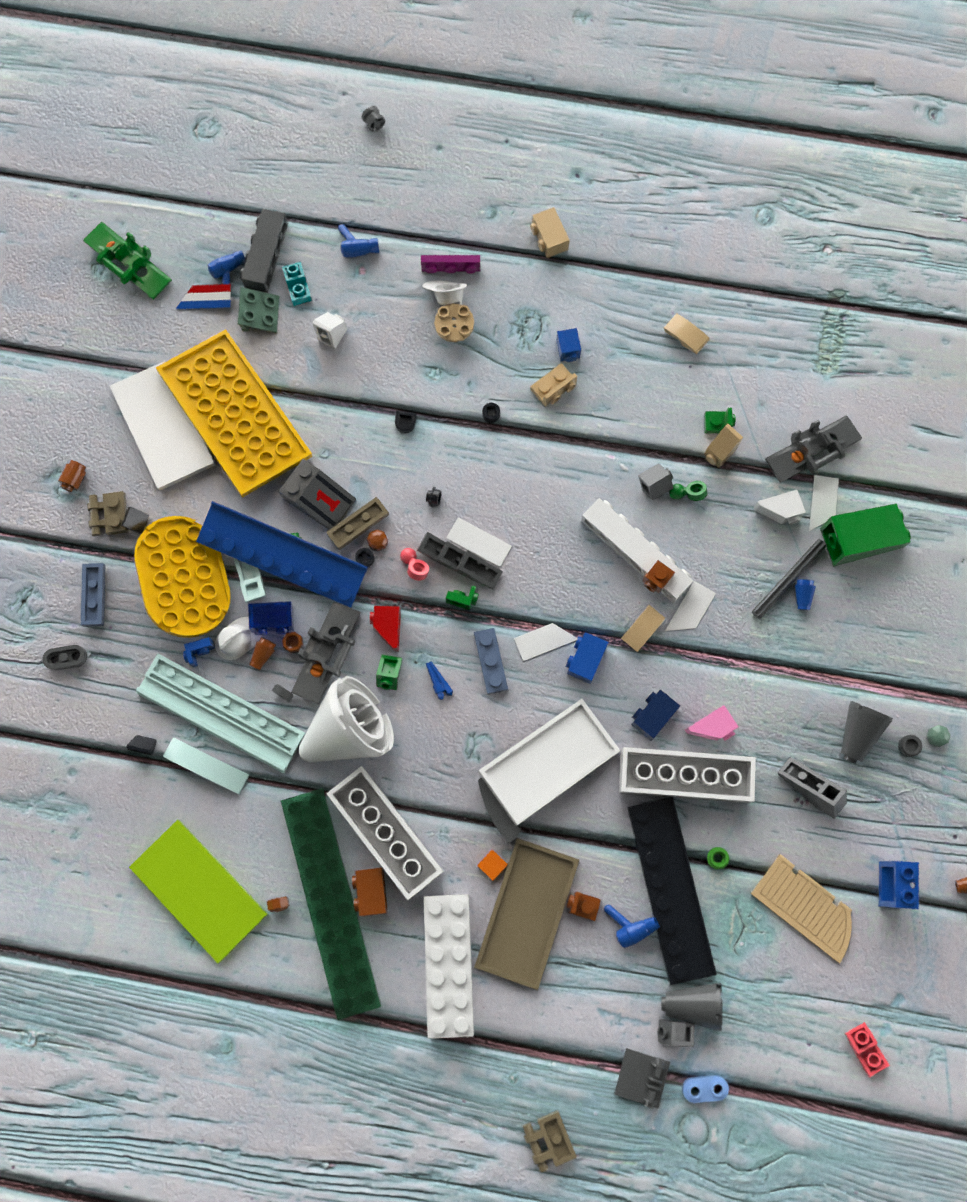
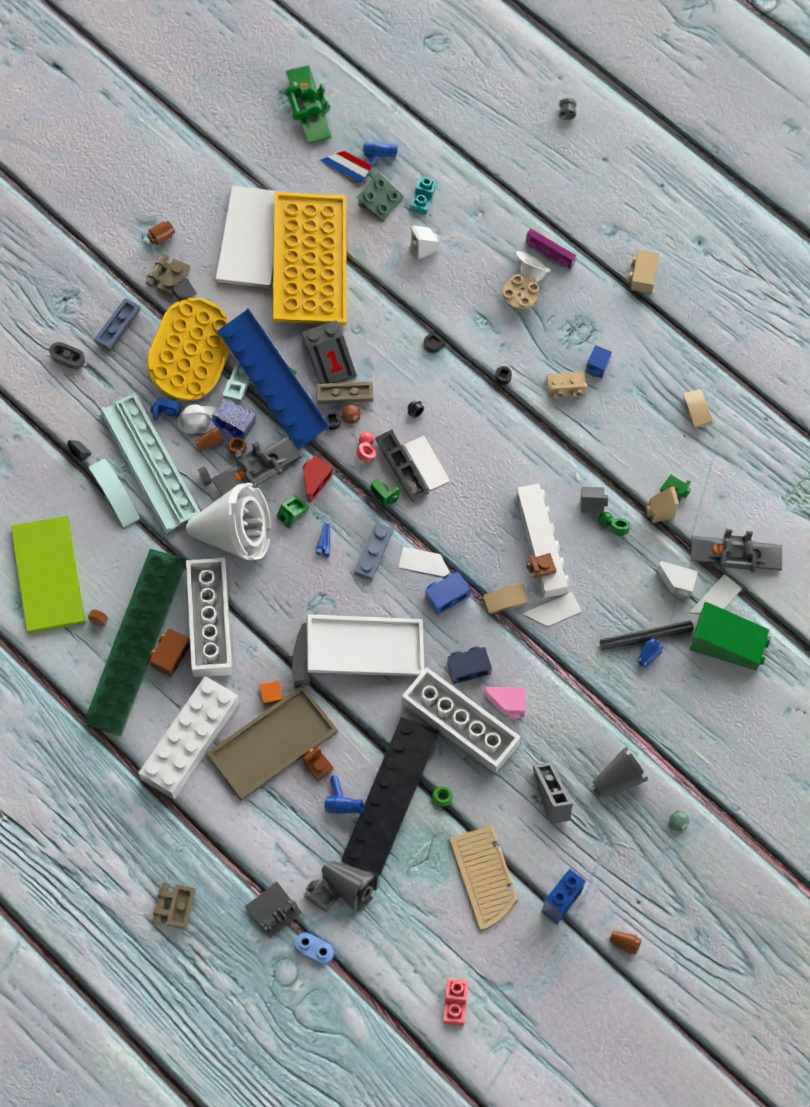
camera: 30 degrees right, 10 degrees down
dark grey brick [240,209,288,293] -> none
blue piece [338,224,379,258] -> none
dark grey tile [898,735,922,757] -> none

